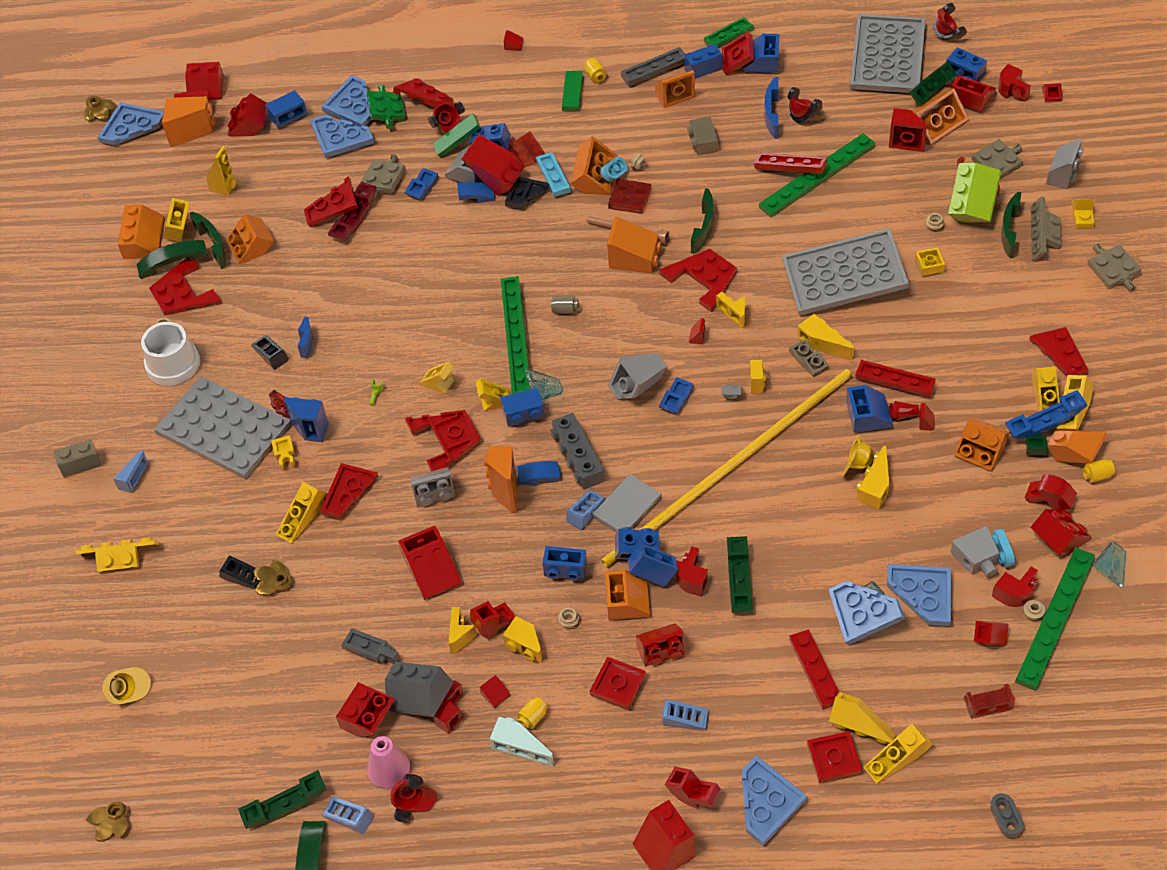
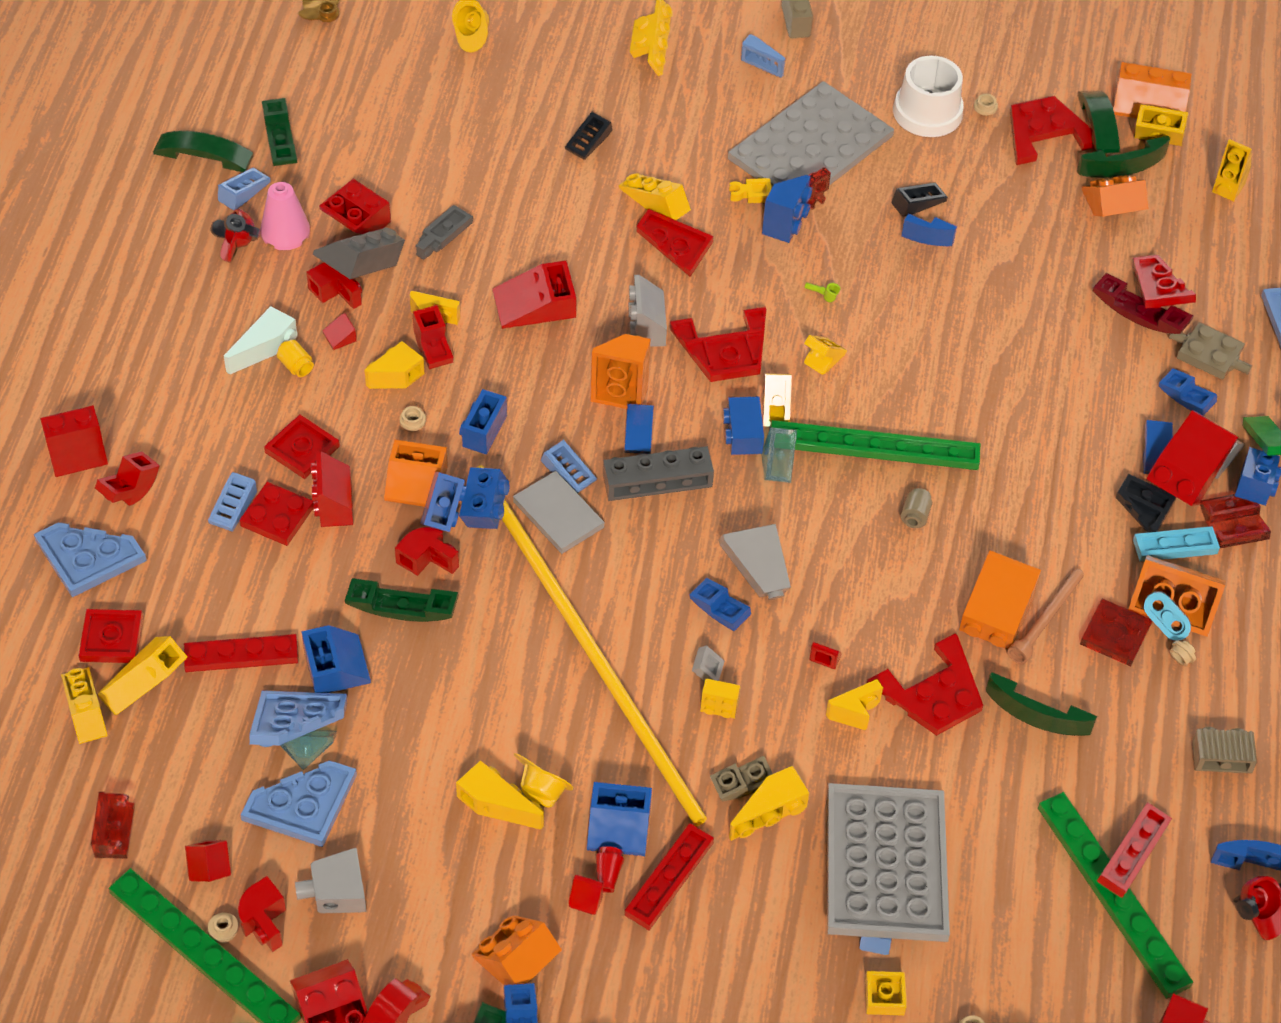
camera: 95 degrees right, 0 degrees up
pearl gold plate [253,560,292,595] -> none
medium azure plate [991,529,1015,568] -> none
none -> red plate [239,482,314,546]
none -> blue slope [301,625,371,693]

